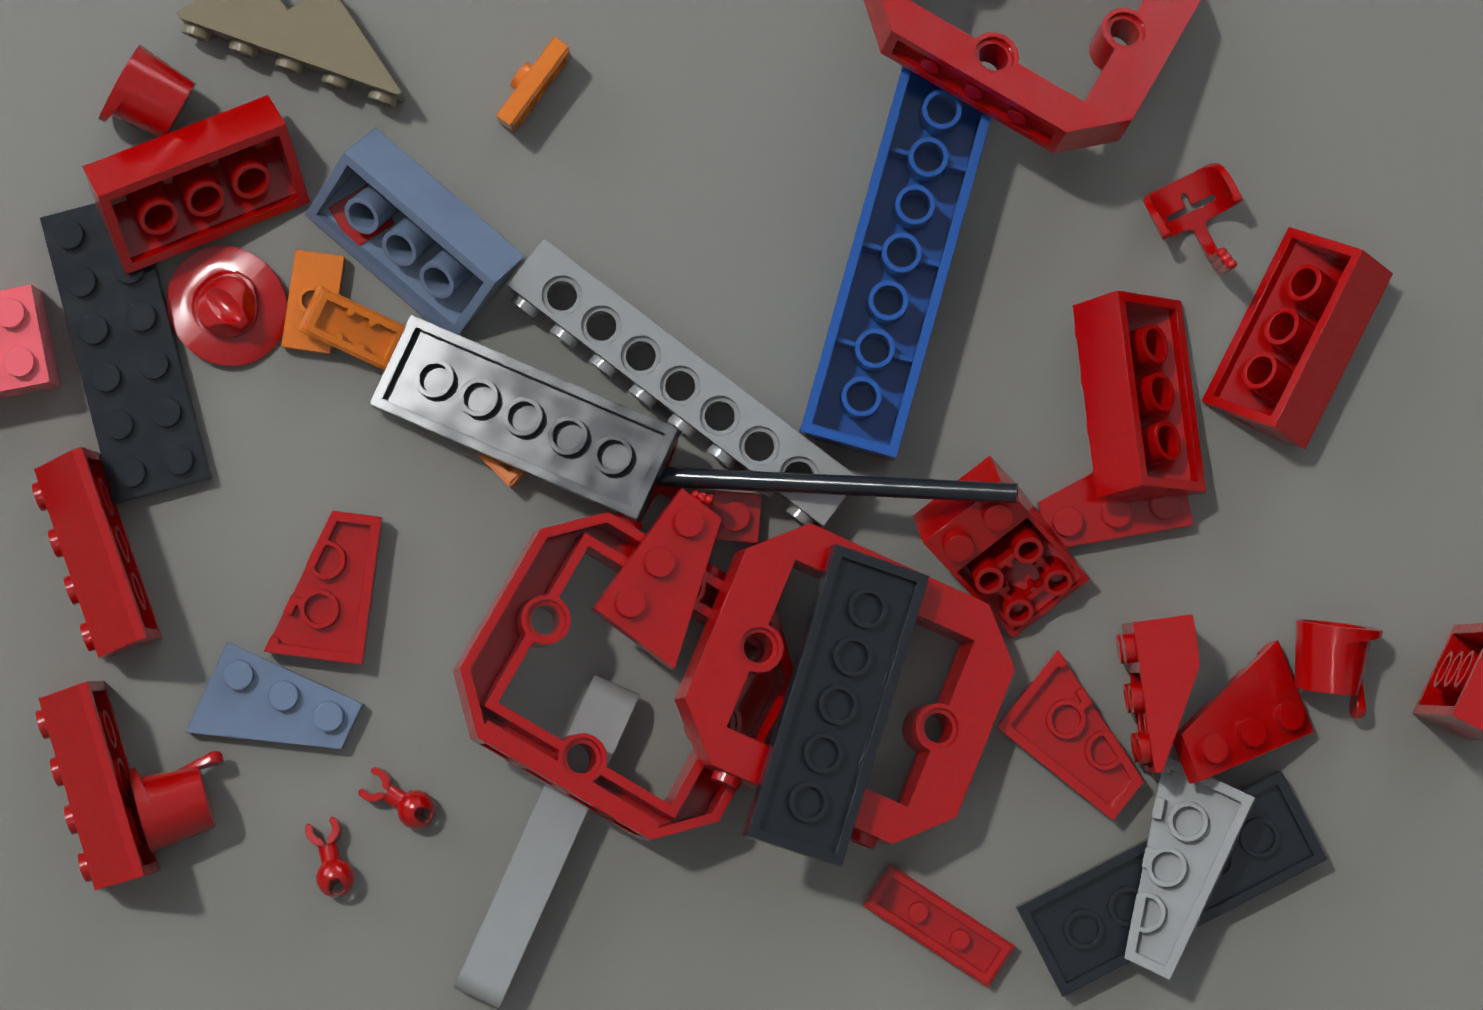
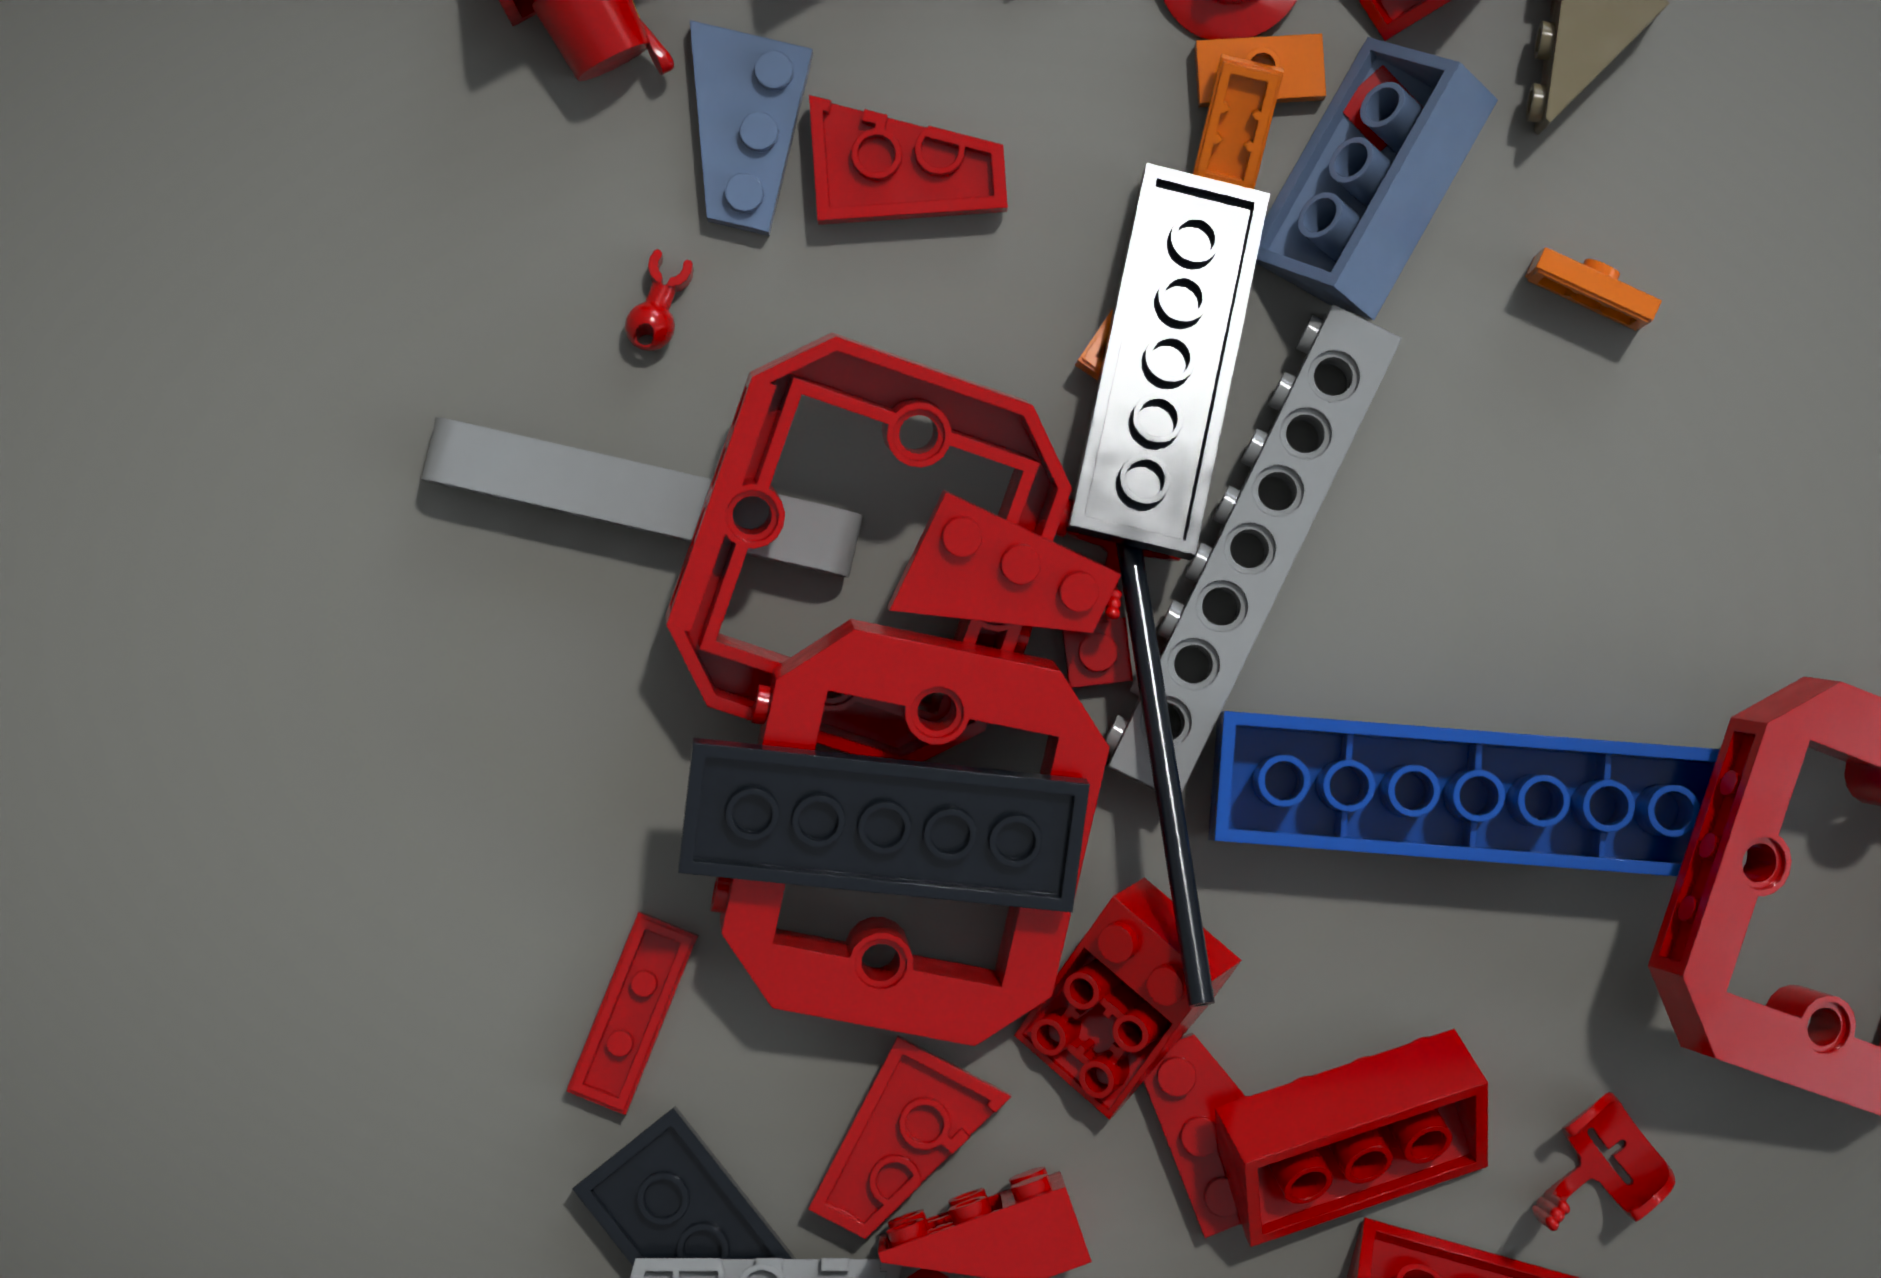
camera: 80 degrees right, 0 degrees up
red arm [305,817,355,897] -> none

